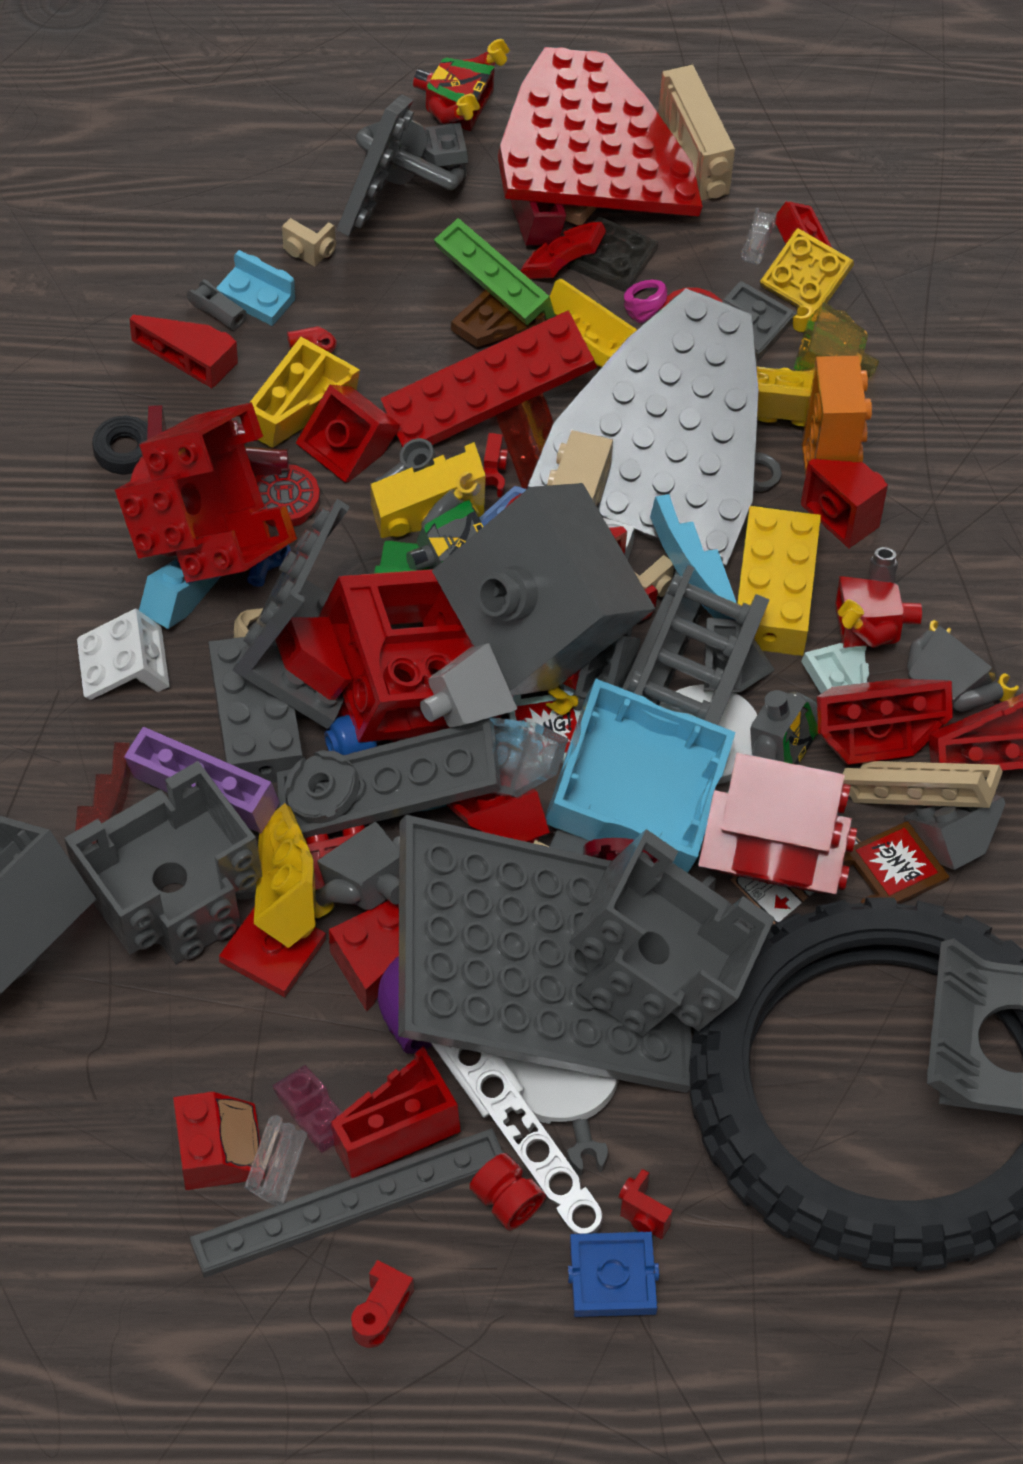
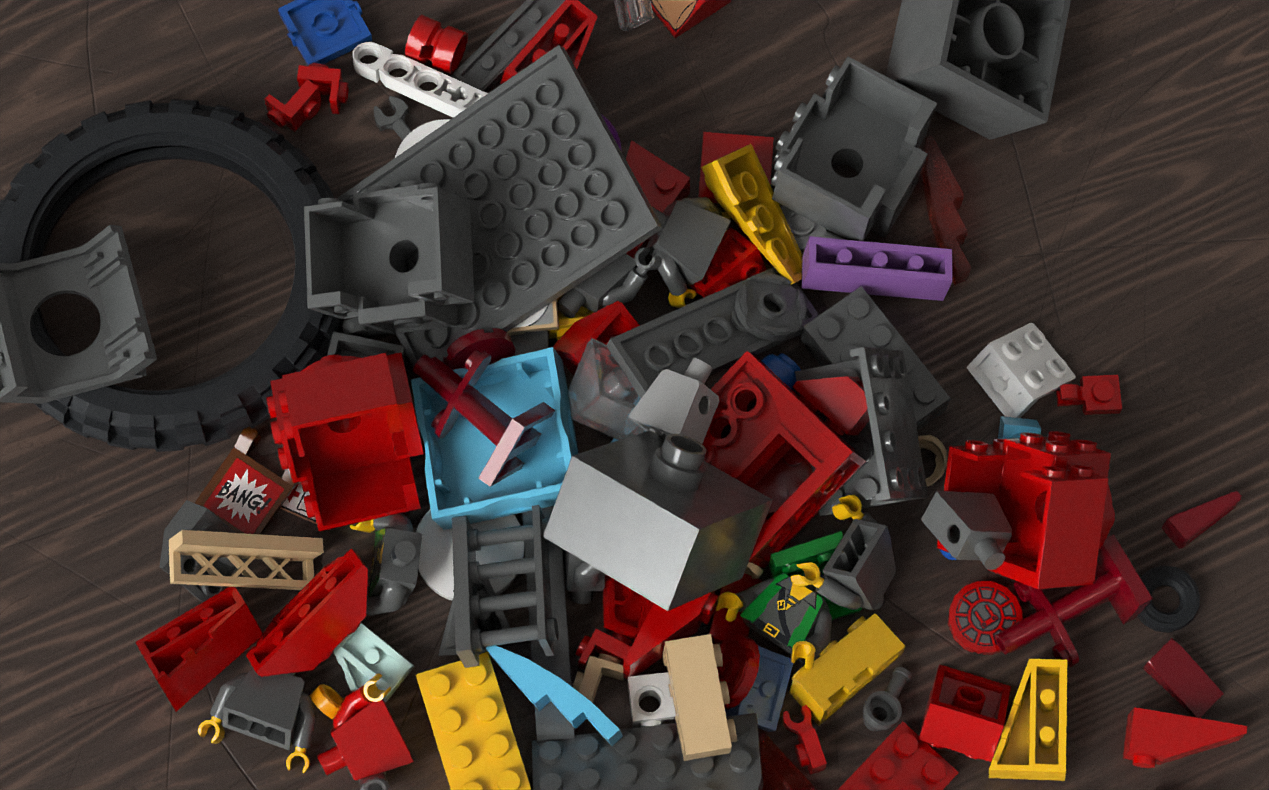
camera: 155 degrees right, 15 degrees up
clear pink slope [273,1065,342,1153] -> none
none -> red bracket [264,79,322,132]
none -> light orange tile [310,684,344,719]
none -> dark red piece [413,350,555,487]
none -> dark grey torso [790,495,896,610]
none -> dark grey torso [921,491,1012,570]
none -> red plate [1056,375,1122,415]
none -> dark red slope [1143,638,1224,718]
none -> dark red slope [1162,491,1242,549]

